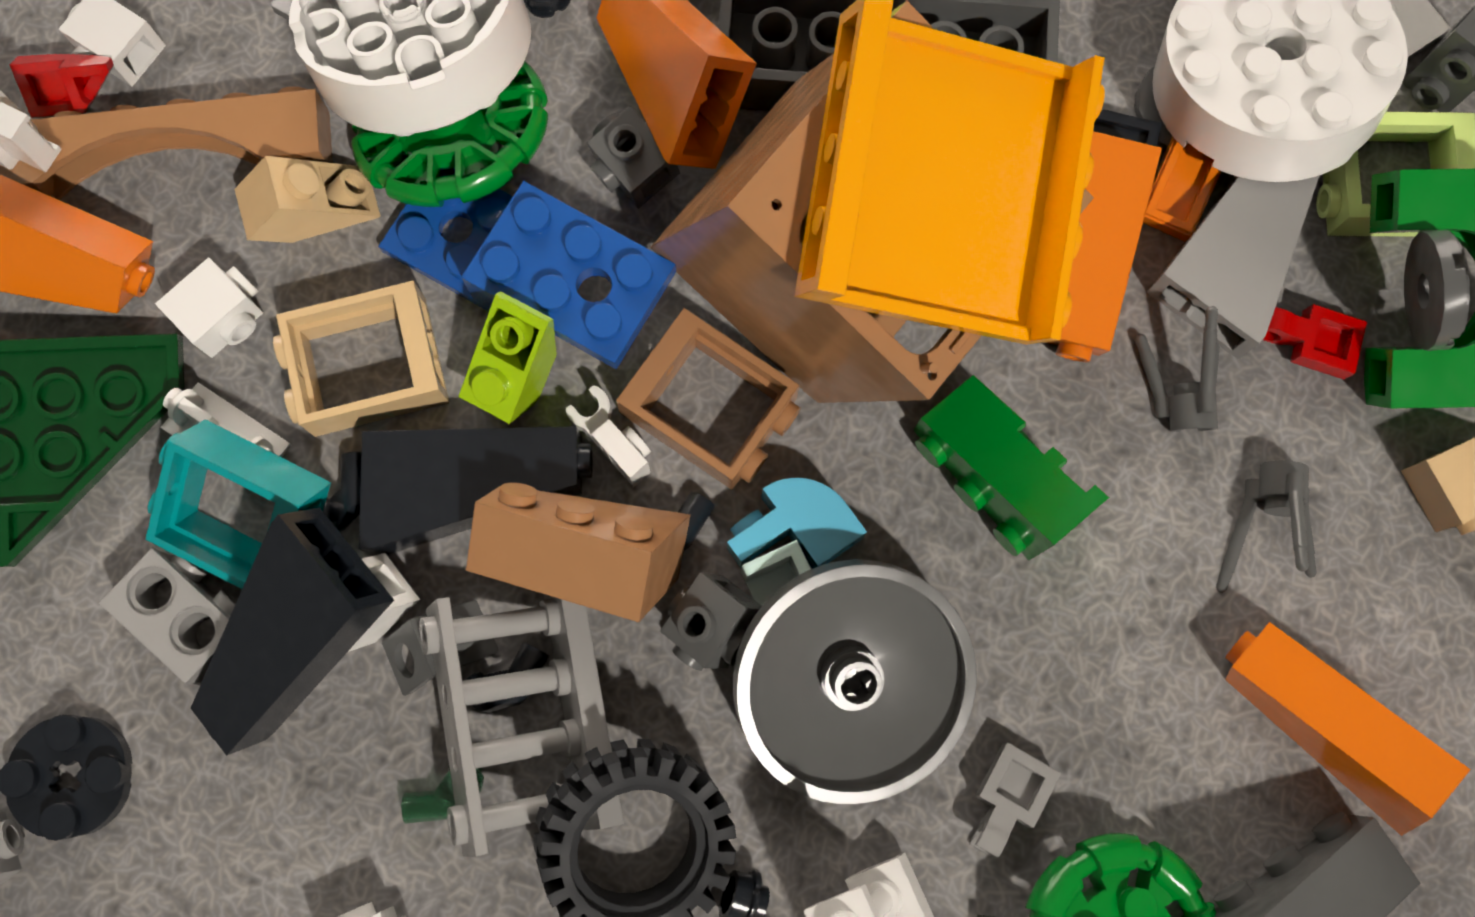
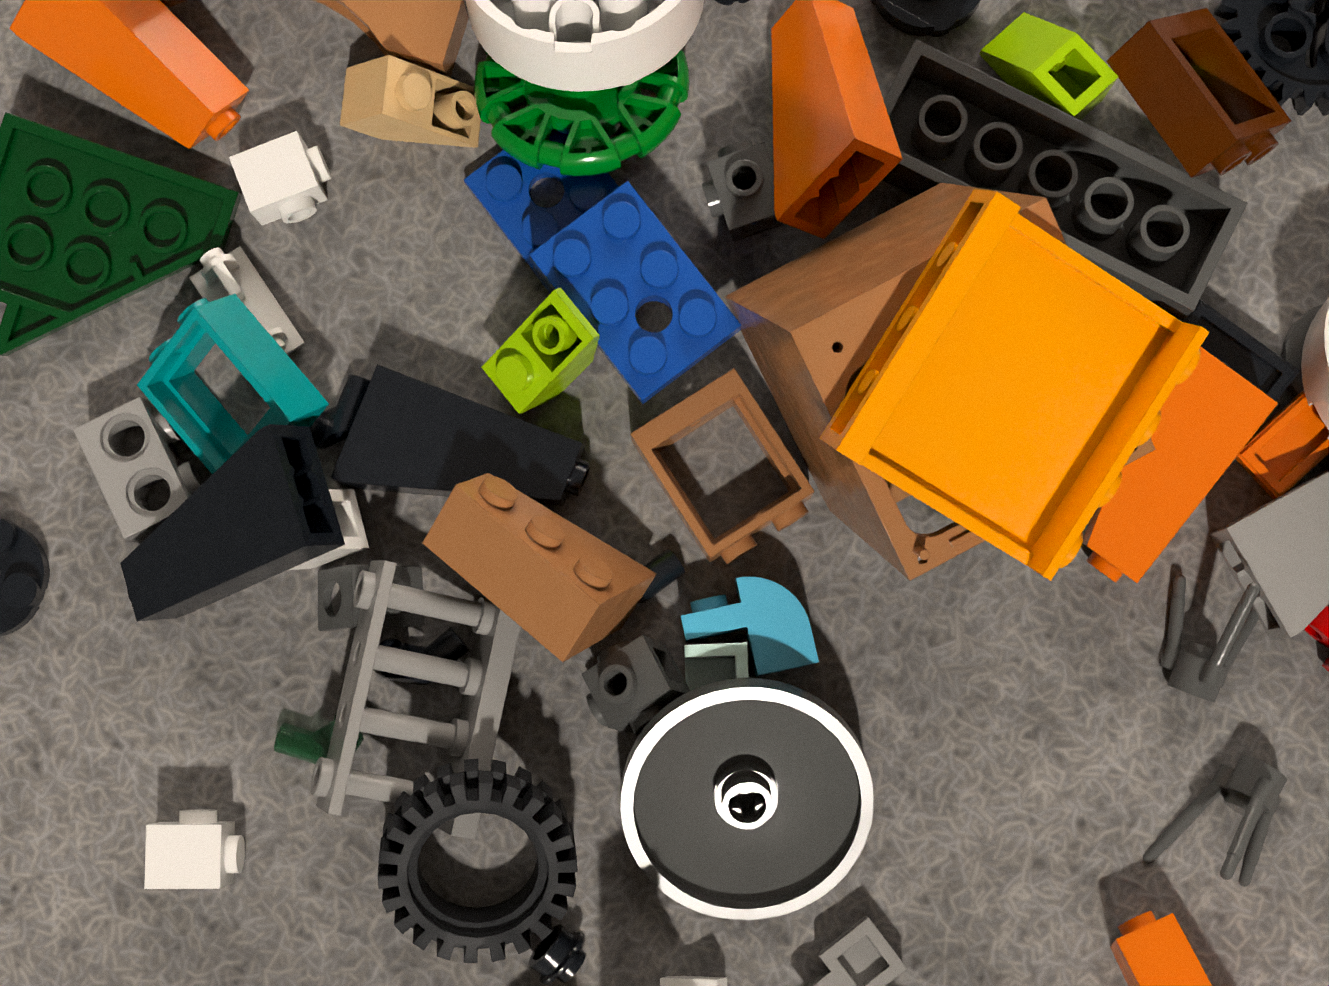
camera: 30 degrees right, 5 degrees up
tan window [273,280,450,437] -> none
white plate [566,385,651,487] -> none
green wedge [914,375,1110,561] -> none

